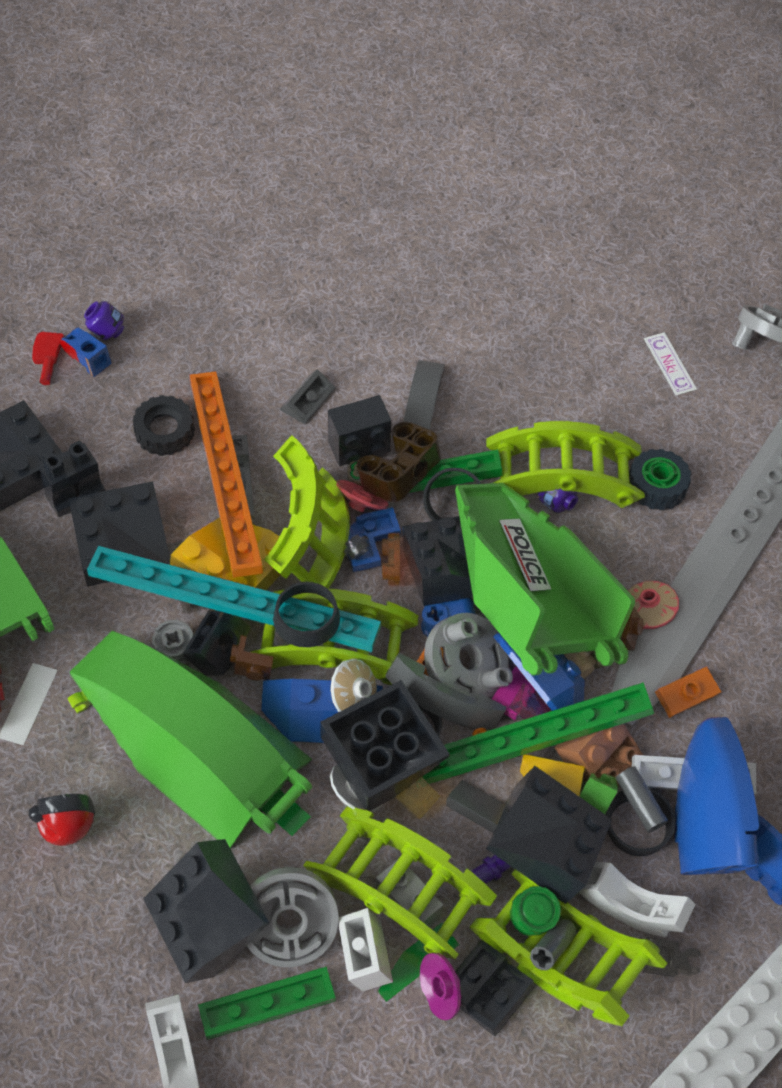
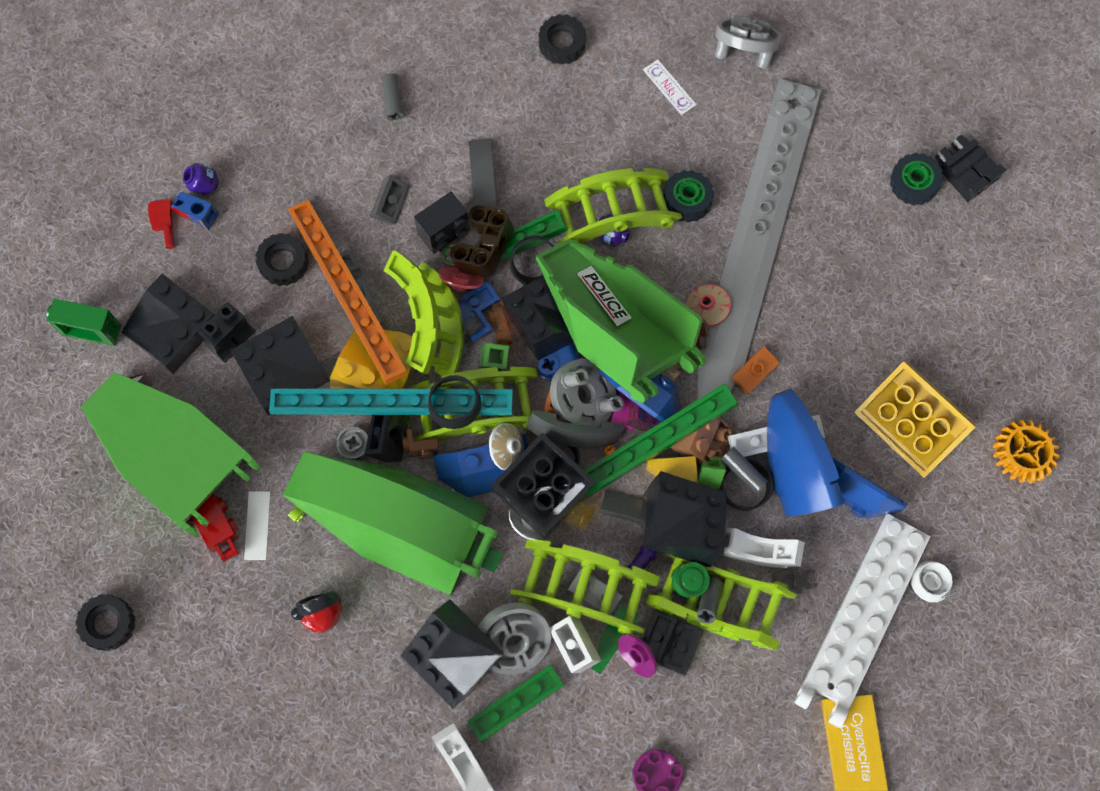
camera: 15 degrees left, 15 degrees up
none -> dark grey piece [382,73,404,120]
none -> bright green brick [479,343,509,372]
none -> black tyre [538,14,586,65]

